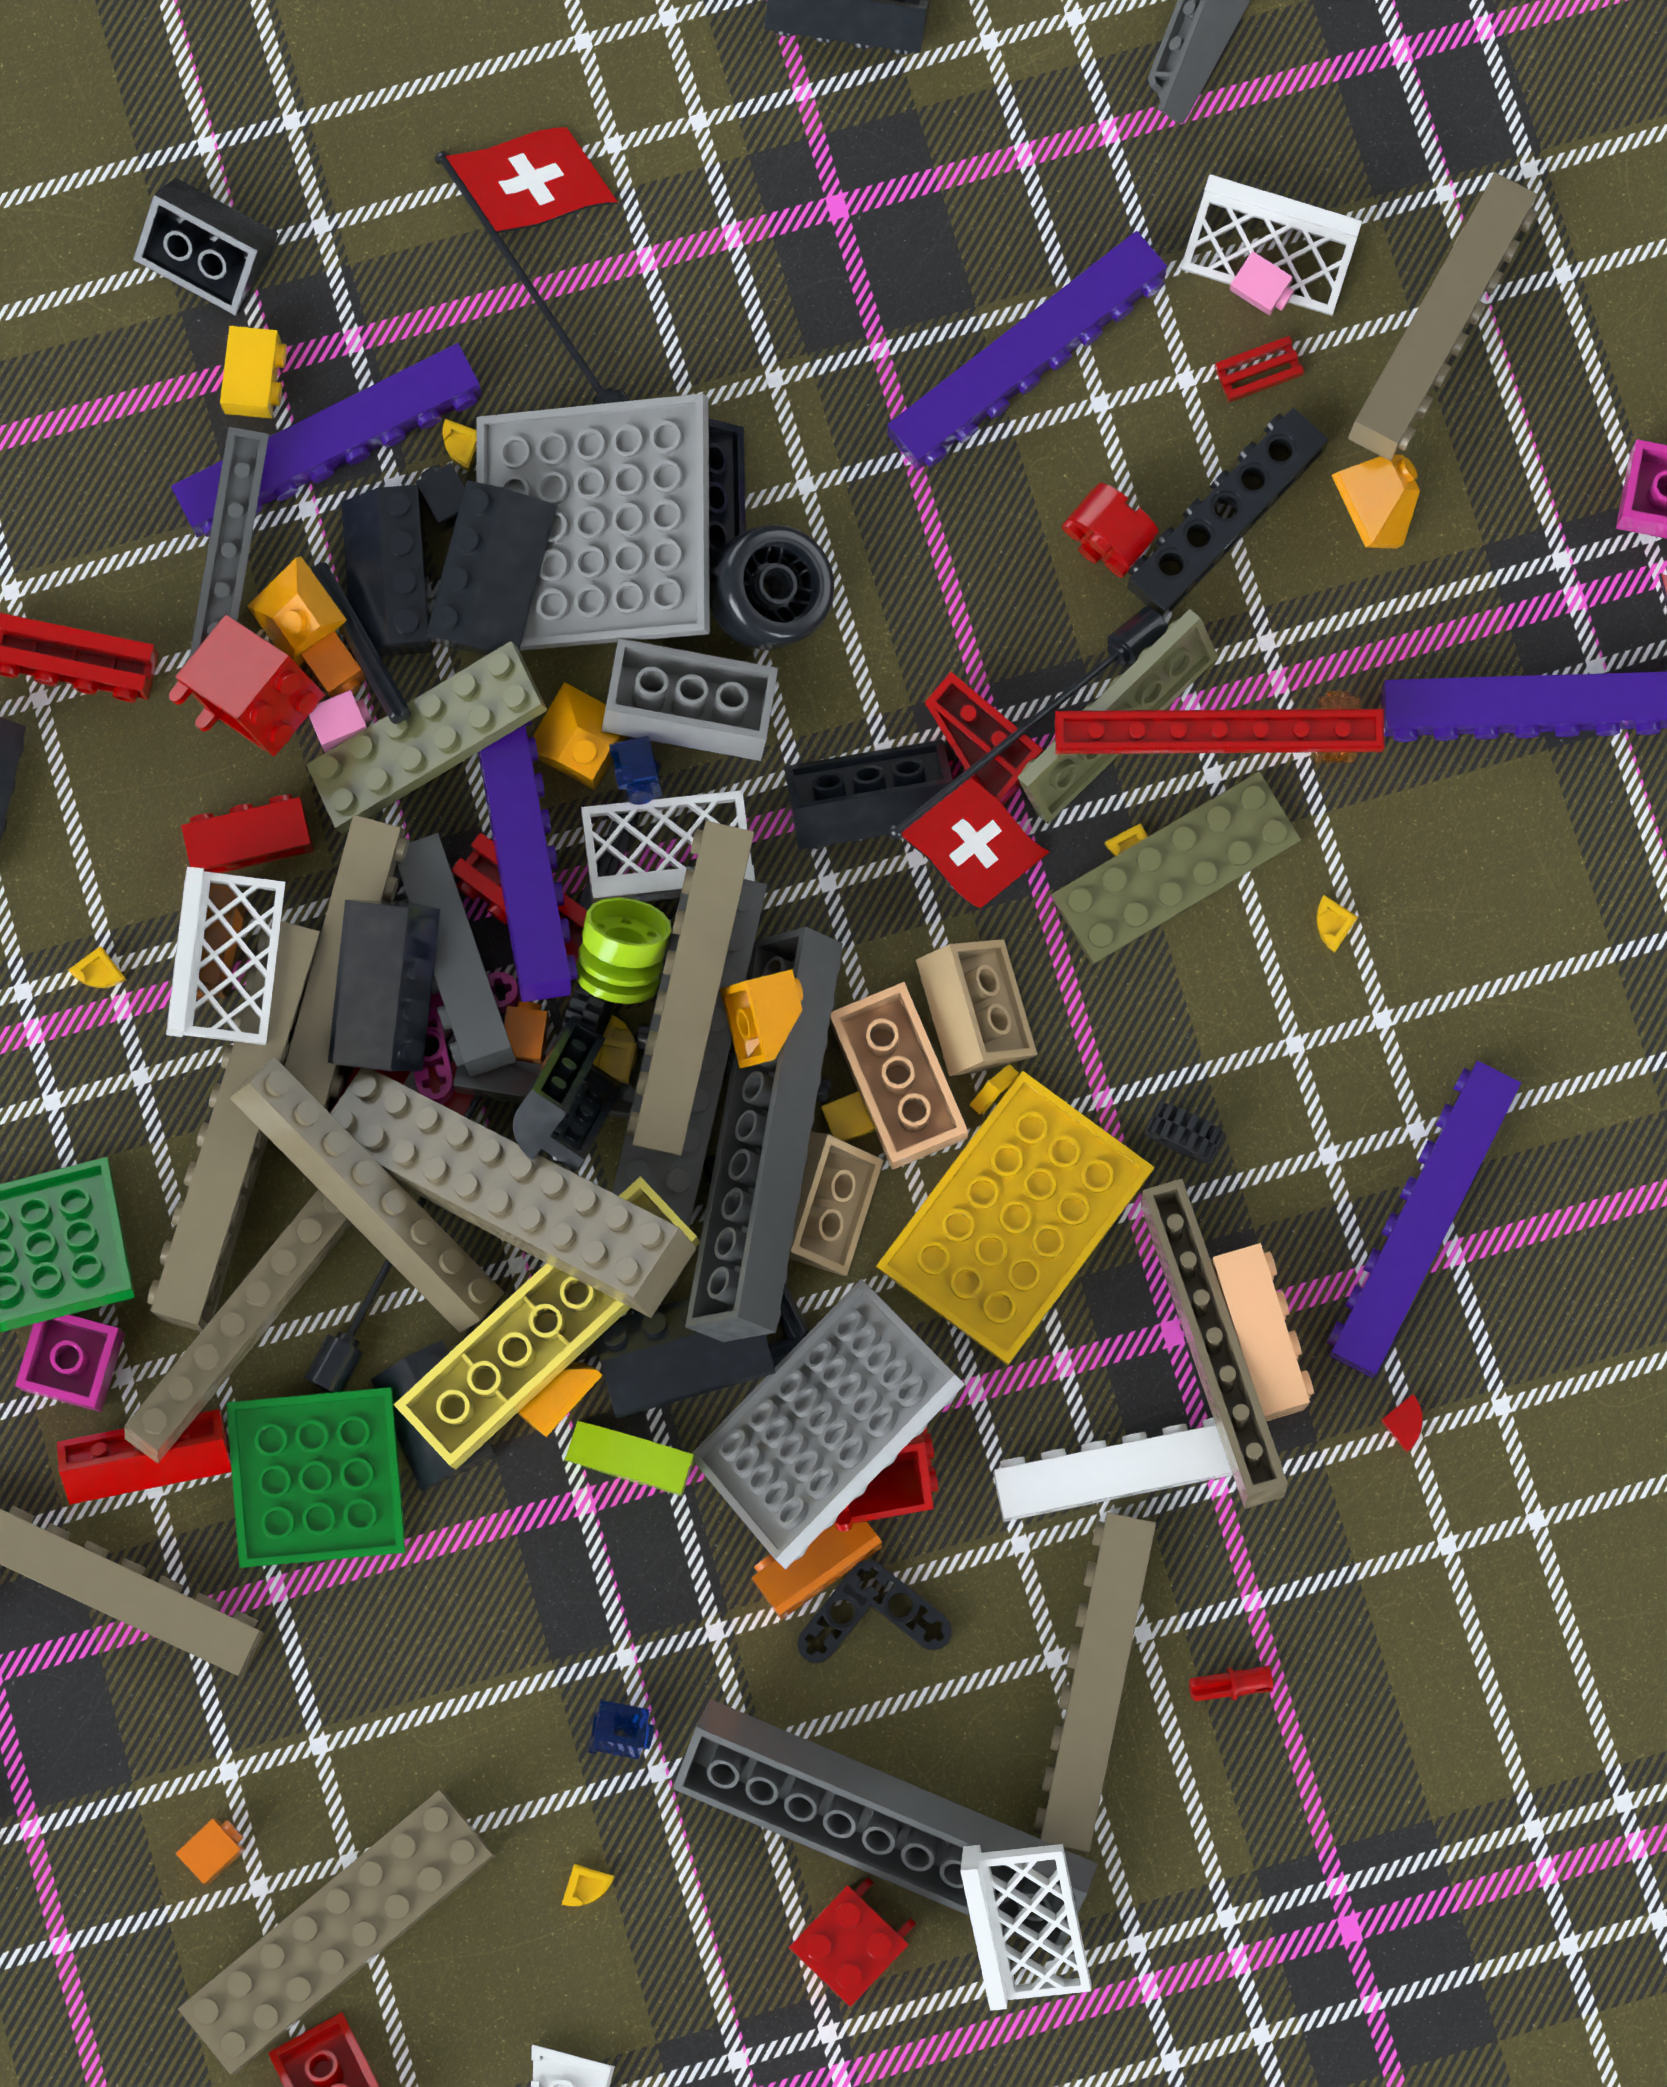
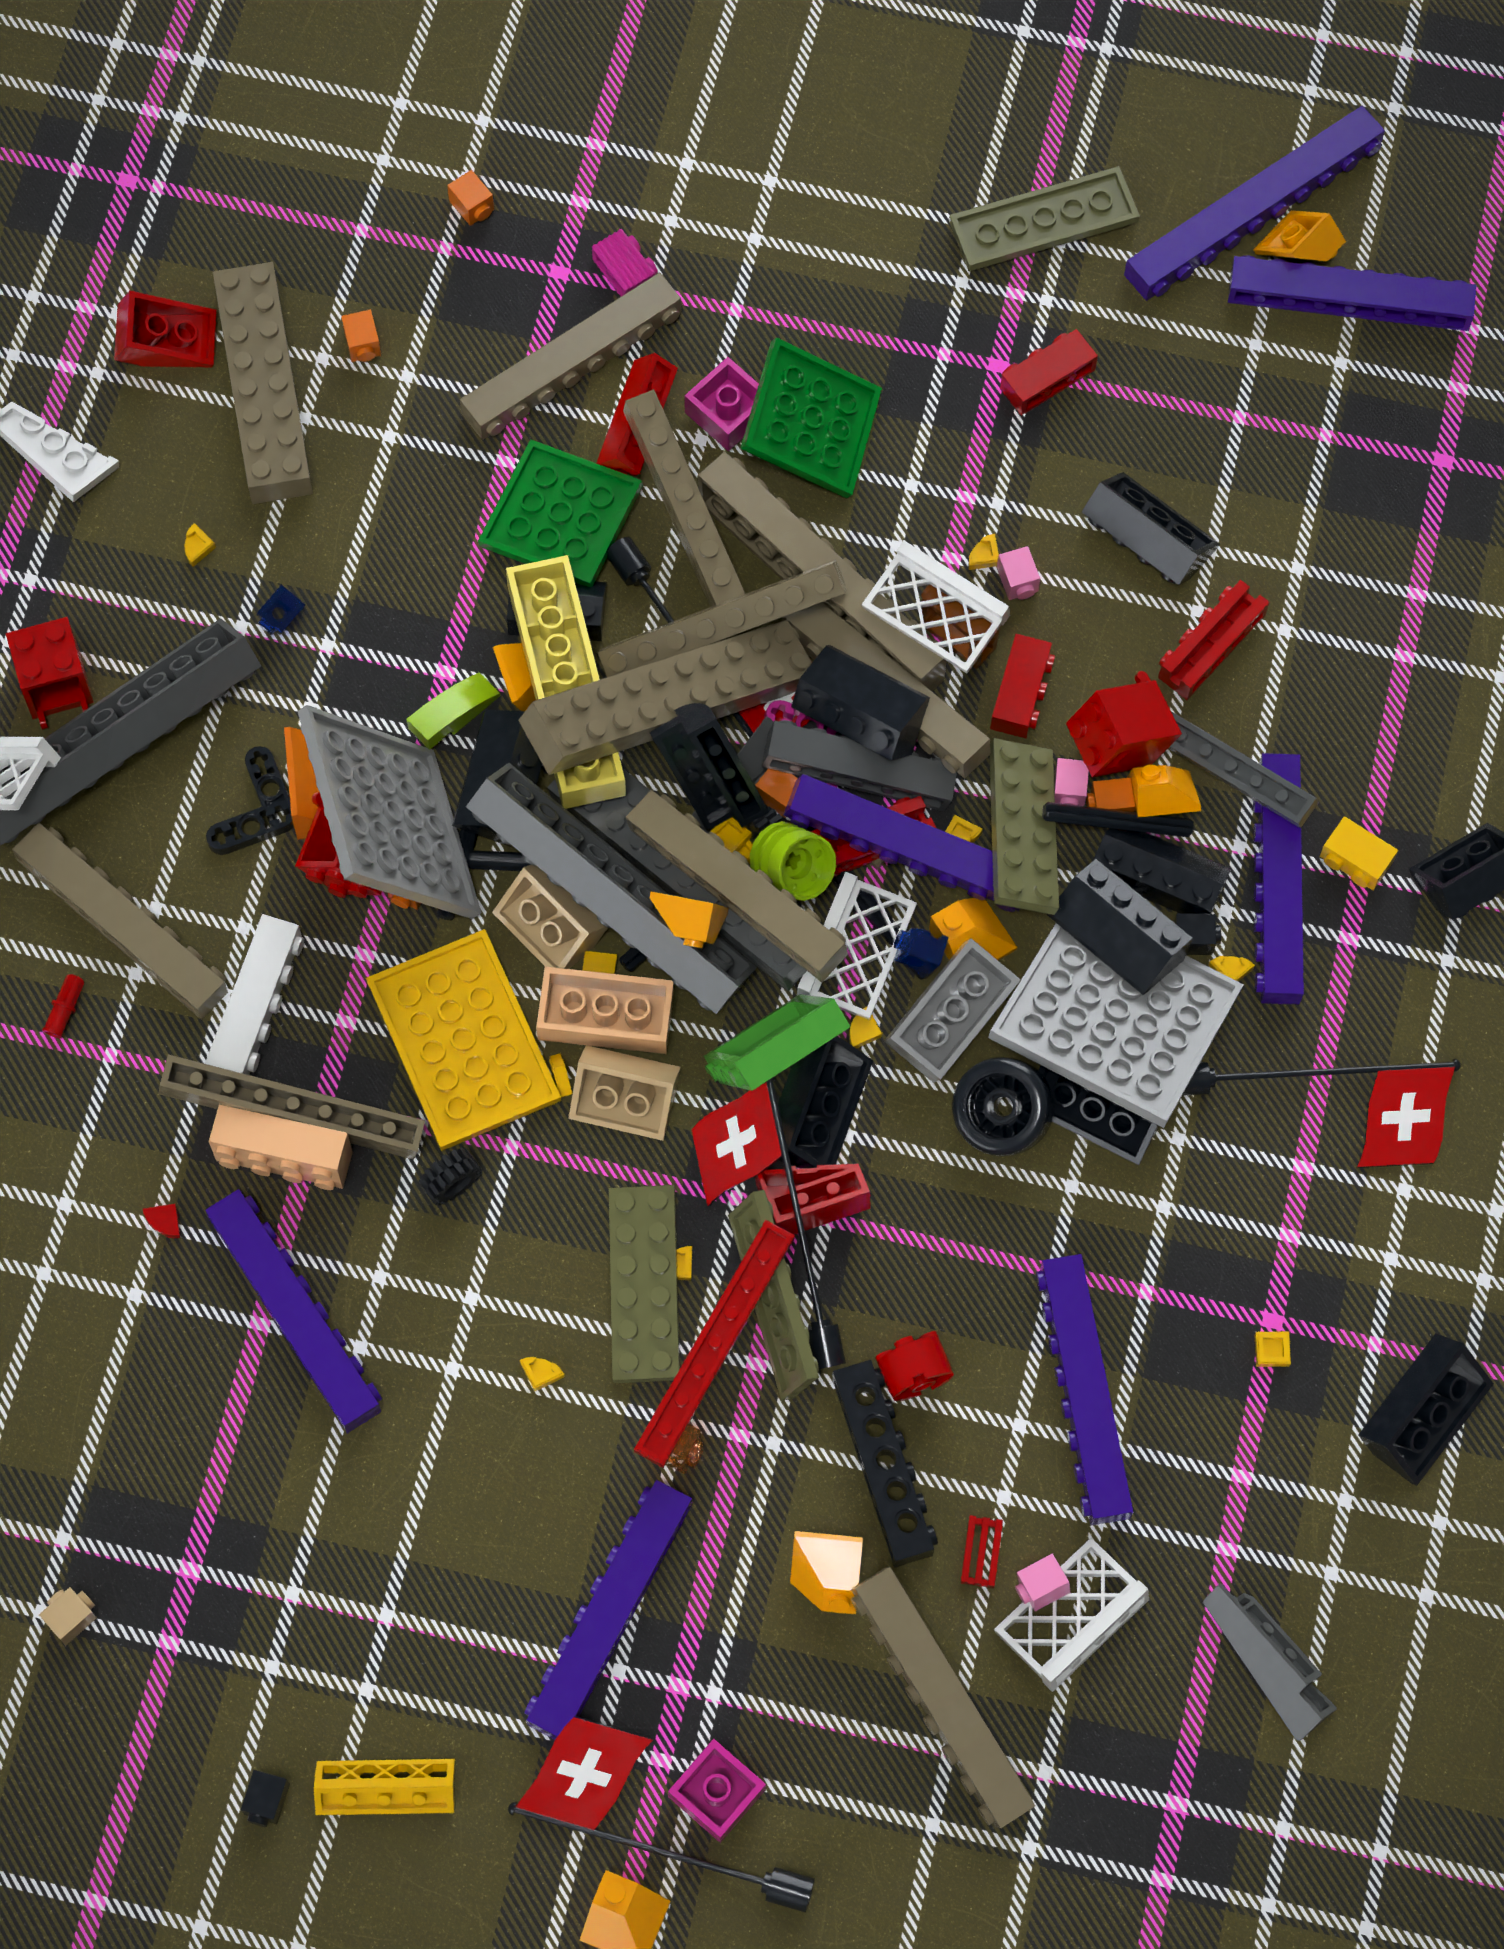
camera: 115 degrees right, 10 degrees down
none -> bright green window [704,994,851,1091]
none -> yellow tile [849,1006,882,1049]
none -> yellow tile [945,815,983,843]
none -> bright pink brick [997,546,1040,600]
none -> yellow tile [1255,1331,1291,1367]

